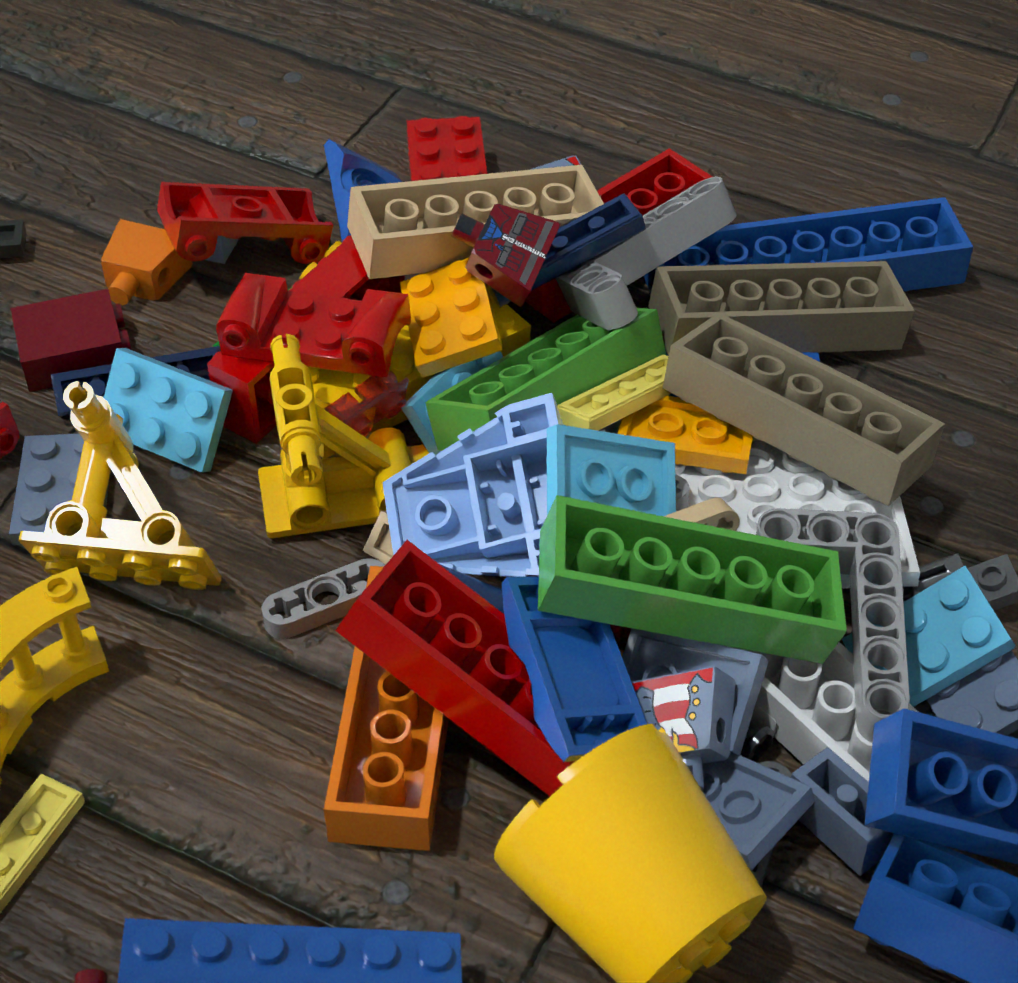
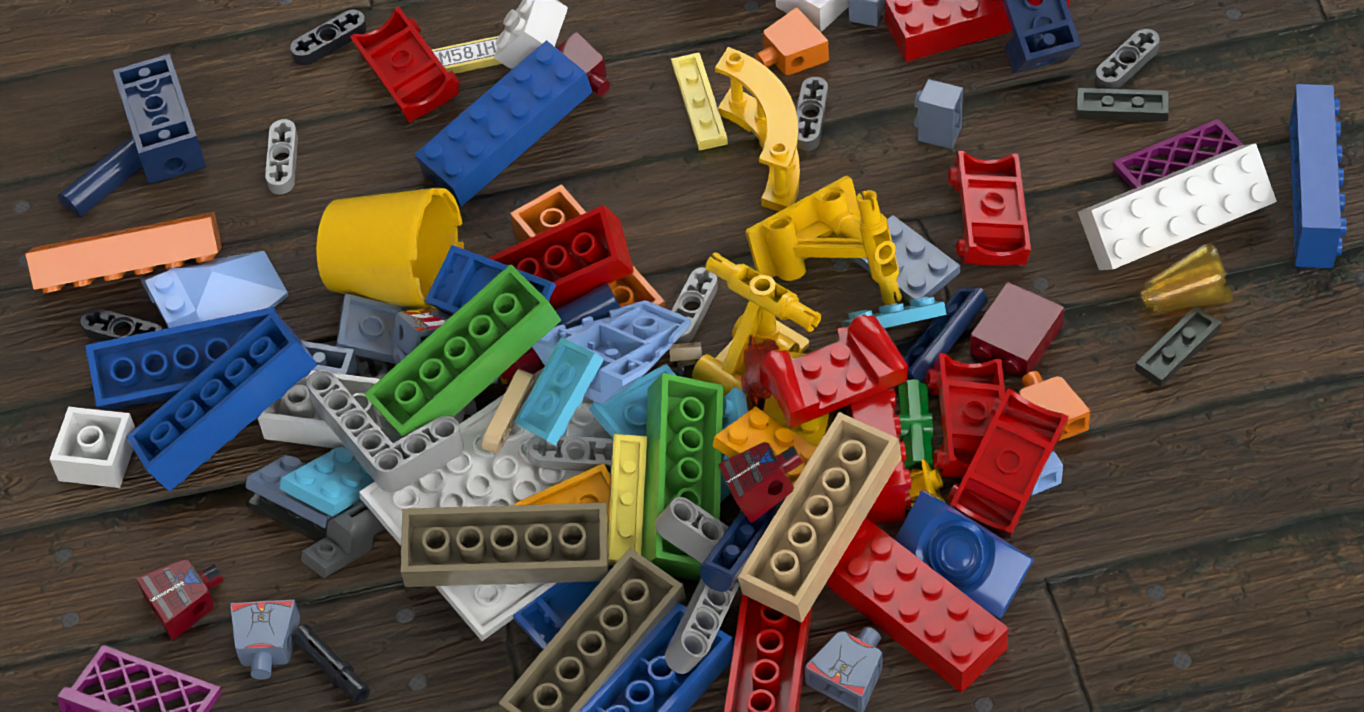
camera: 145 degrees right, 5 degrees up
none -> red piece [925,353,1005,479]

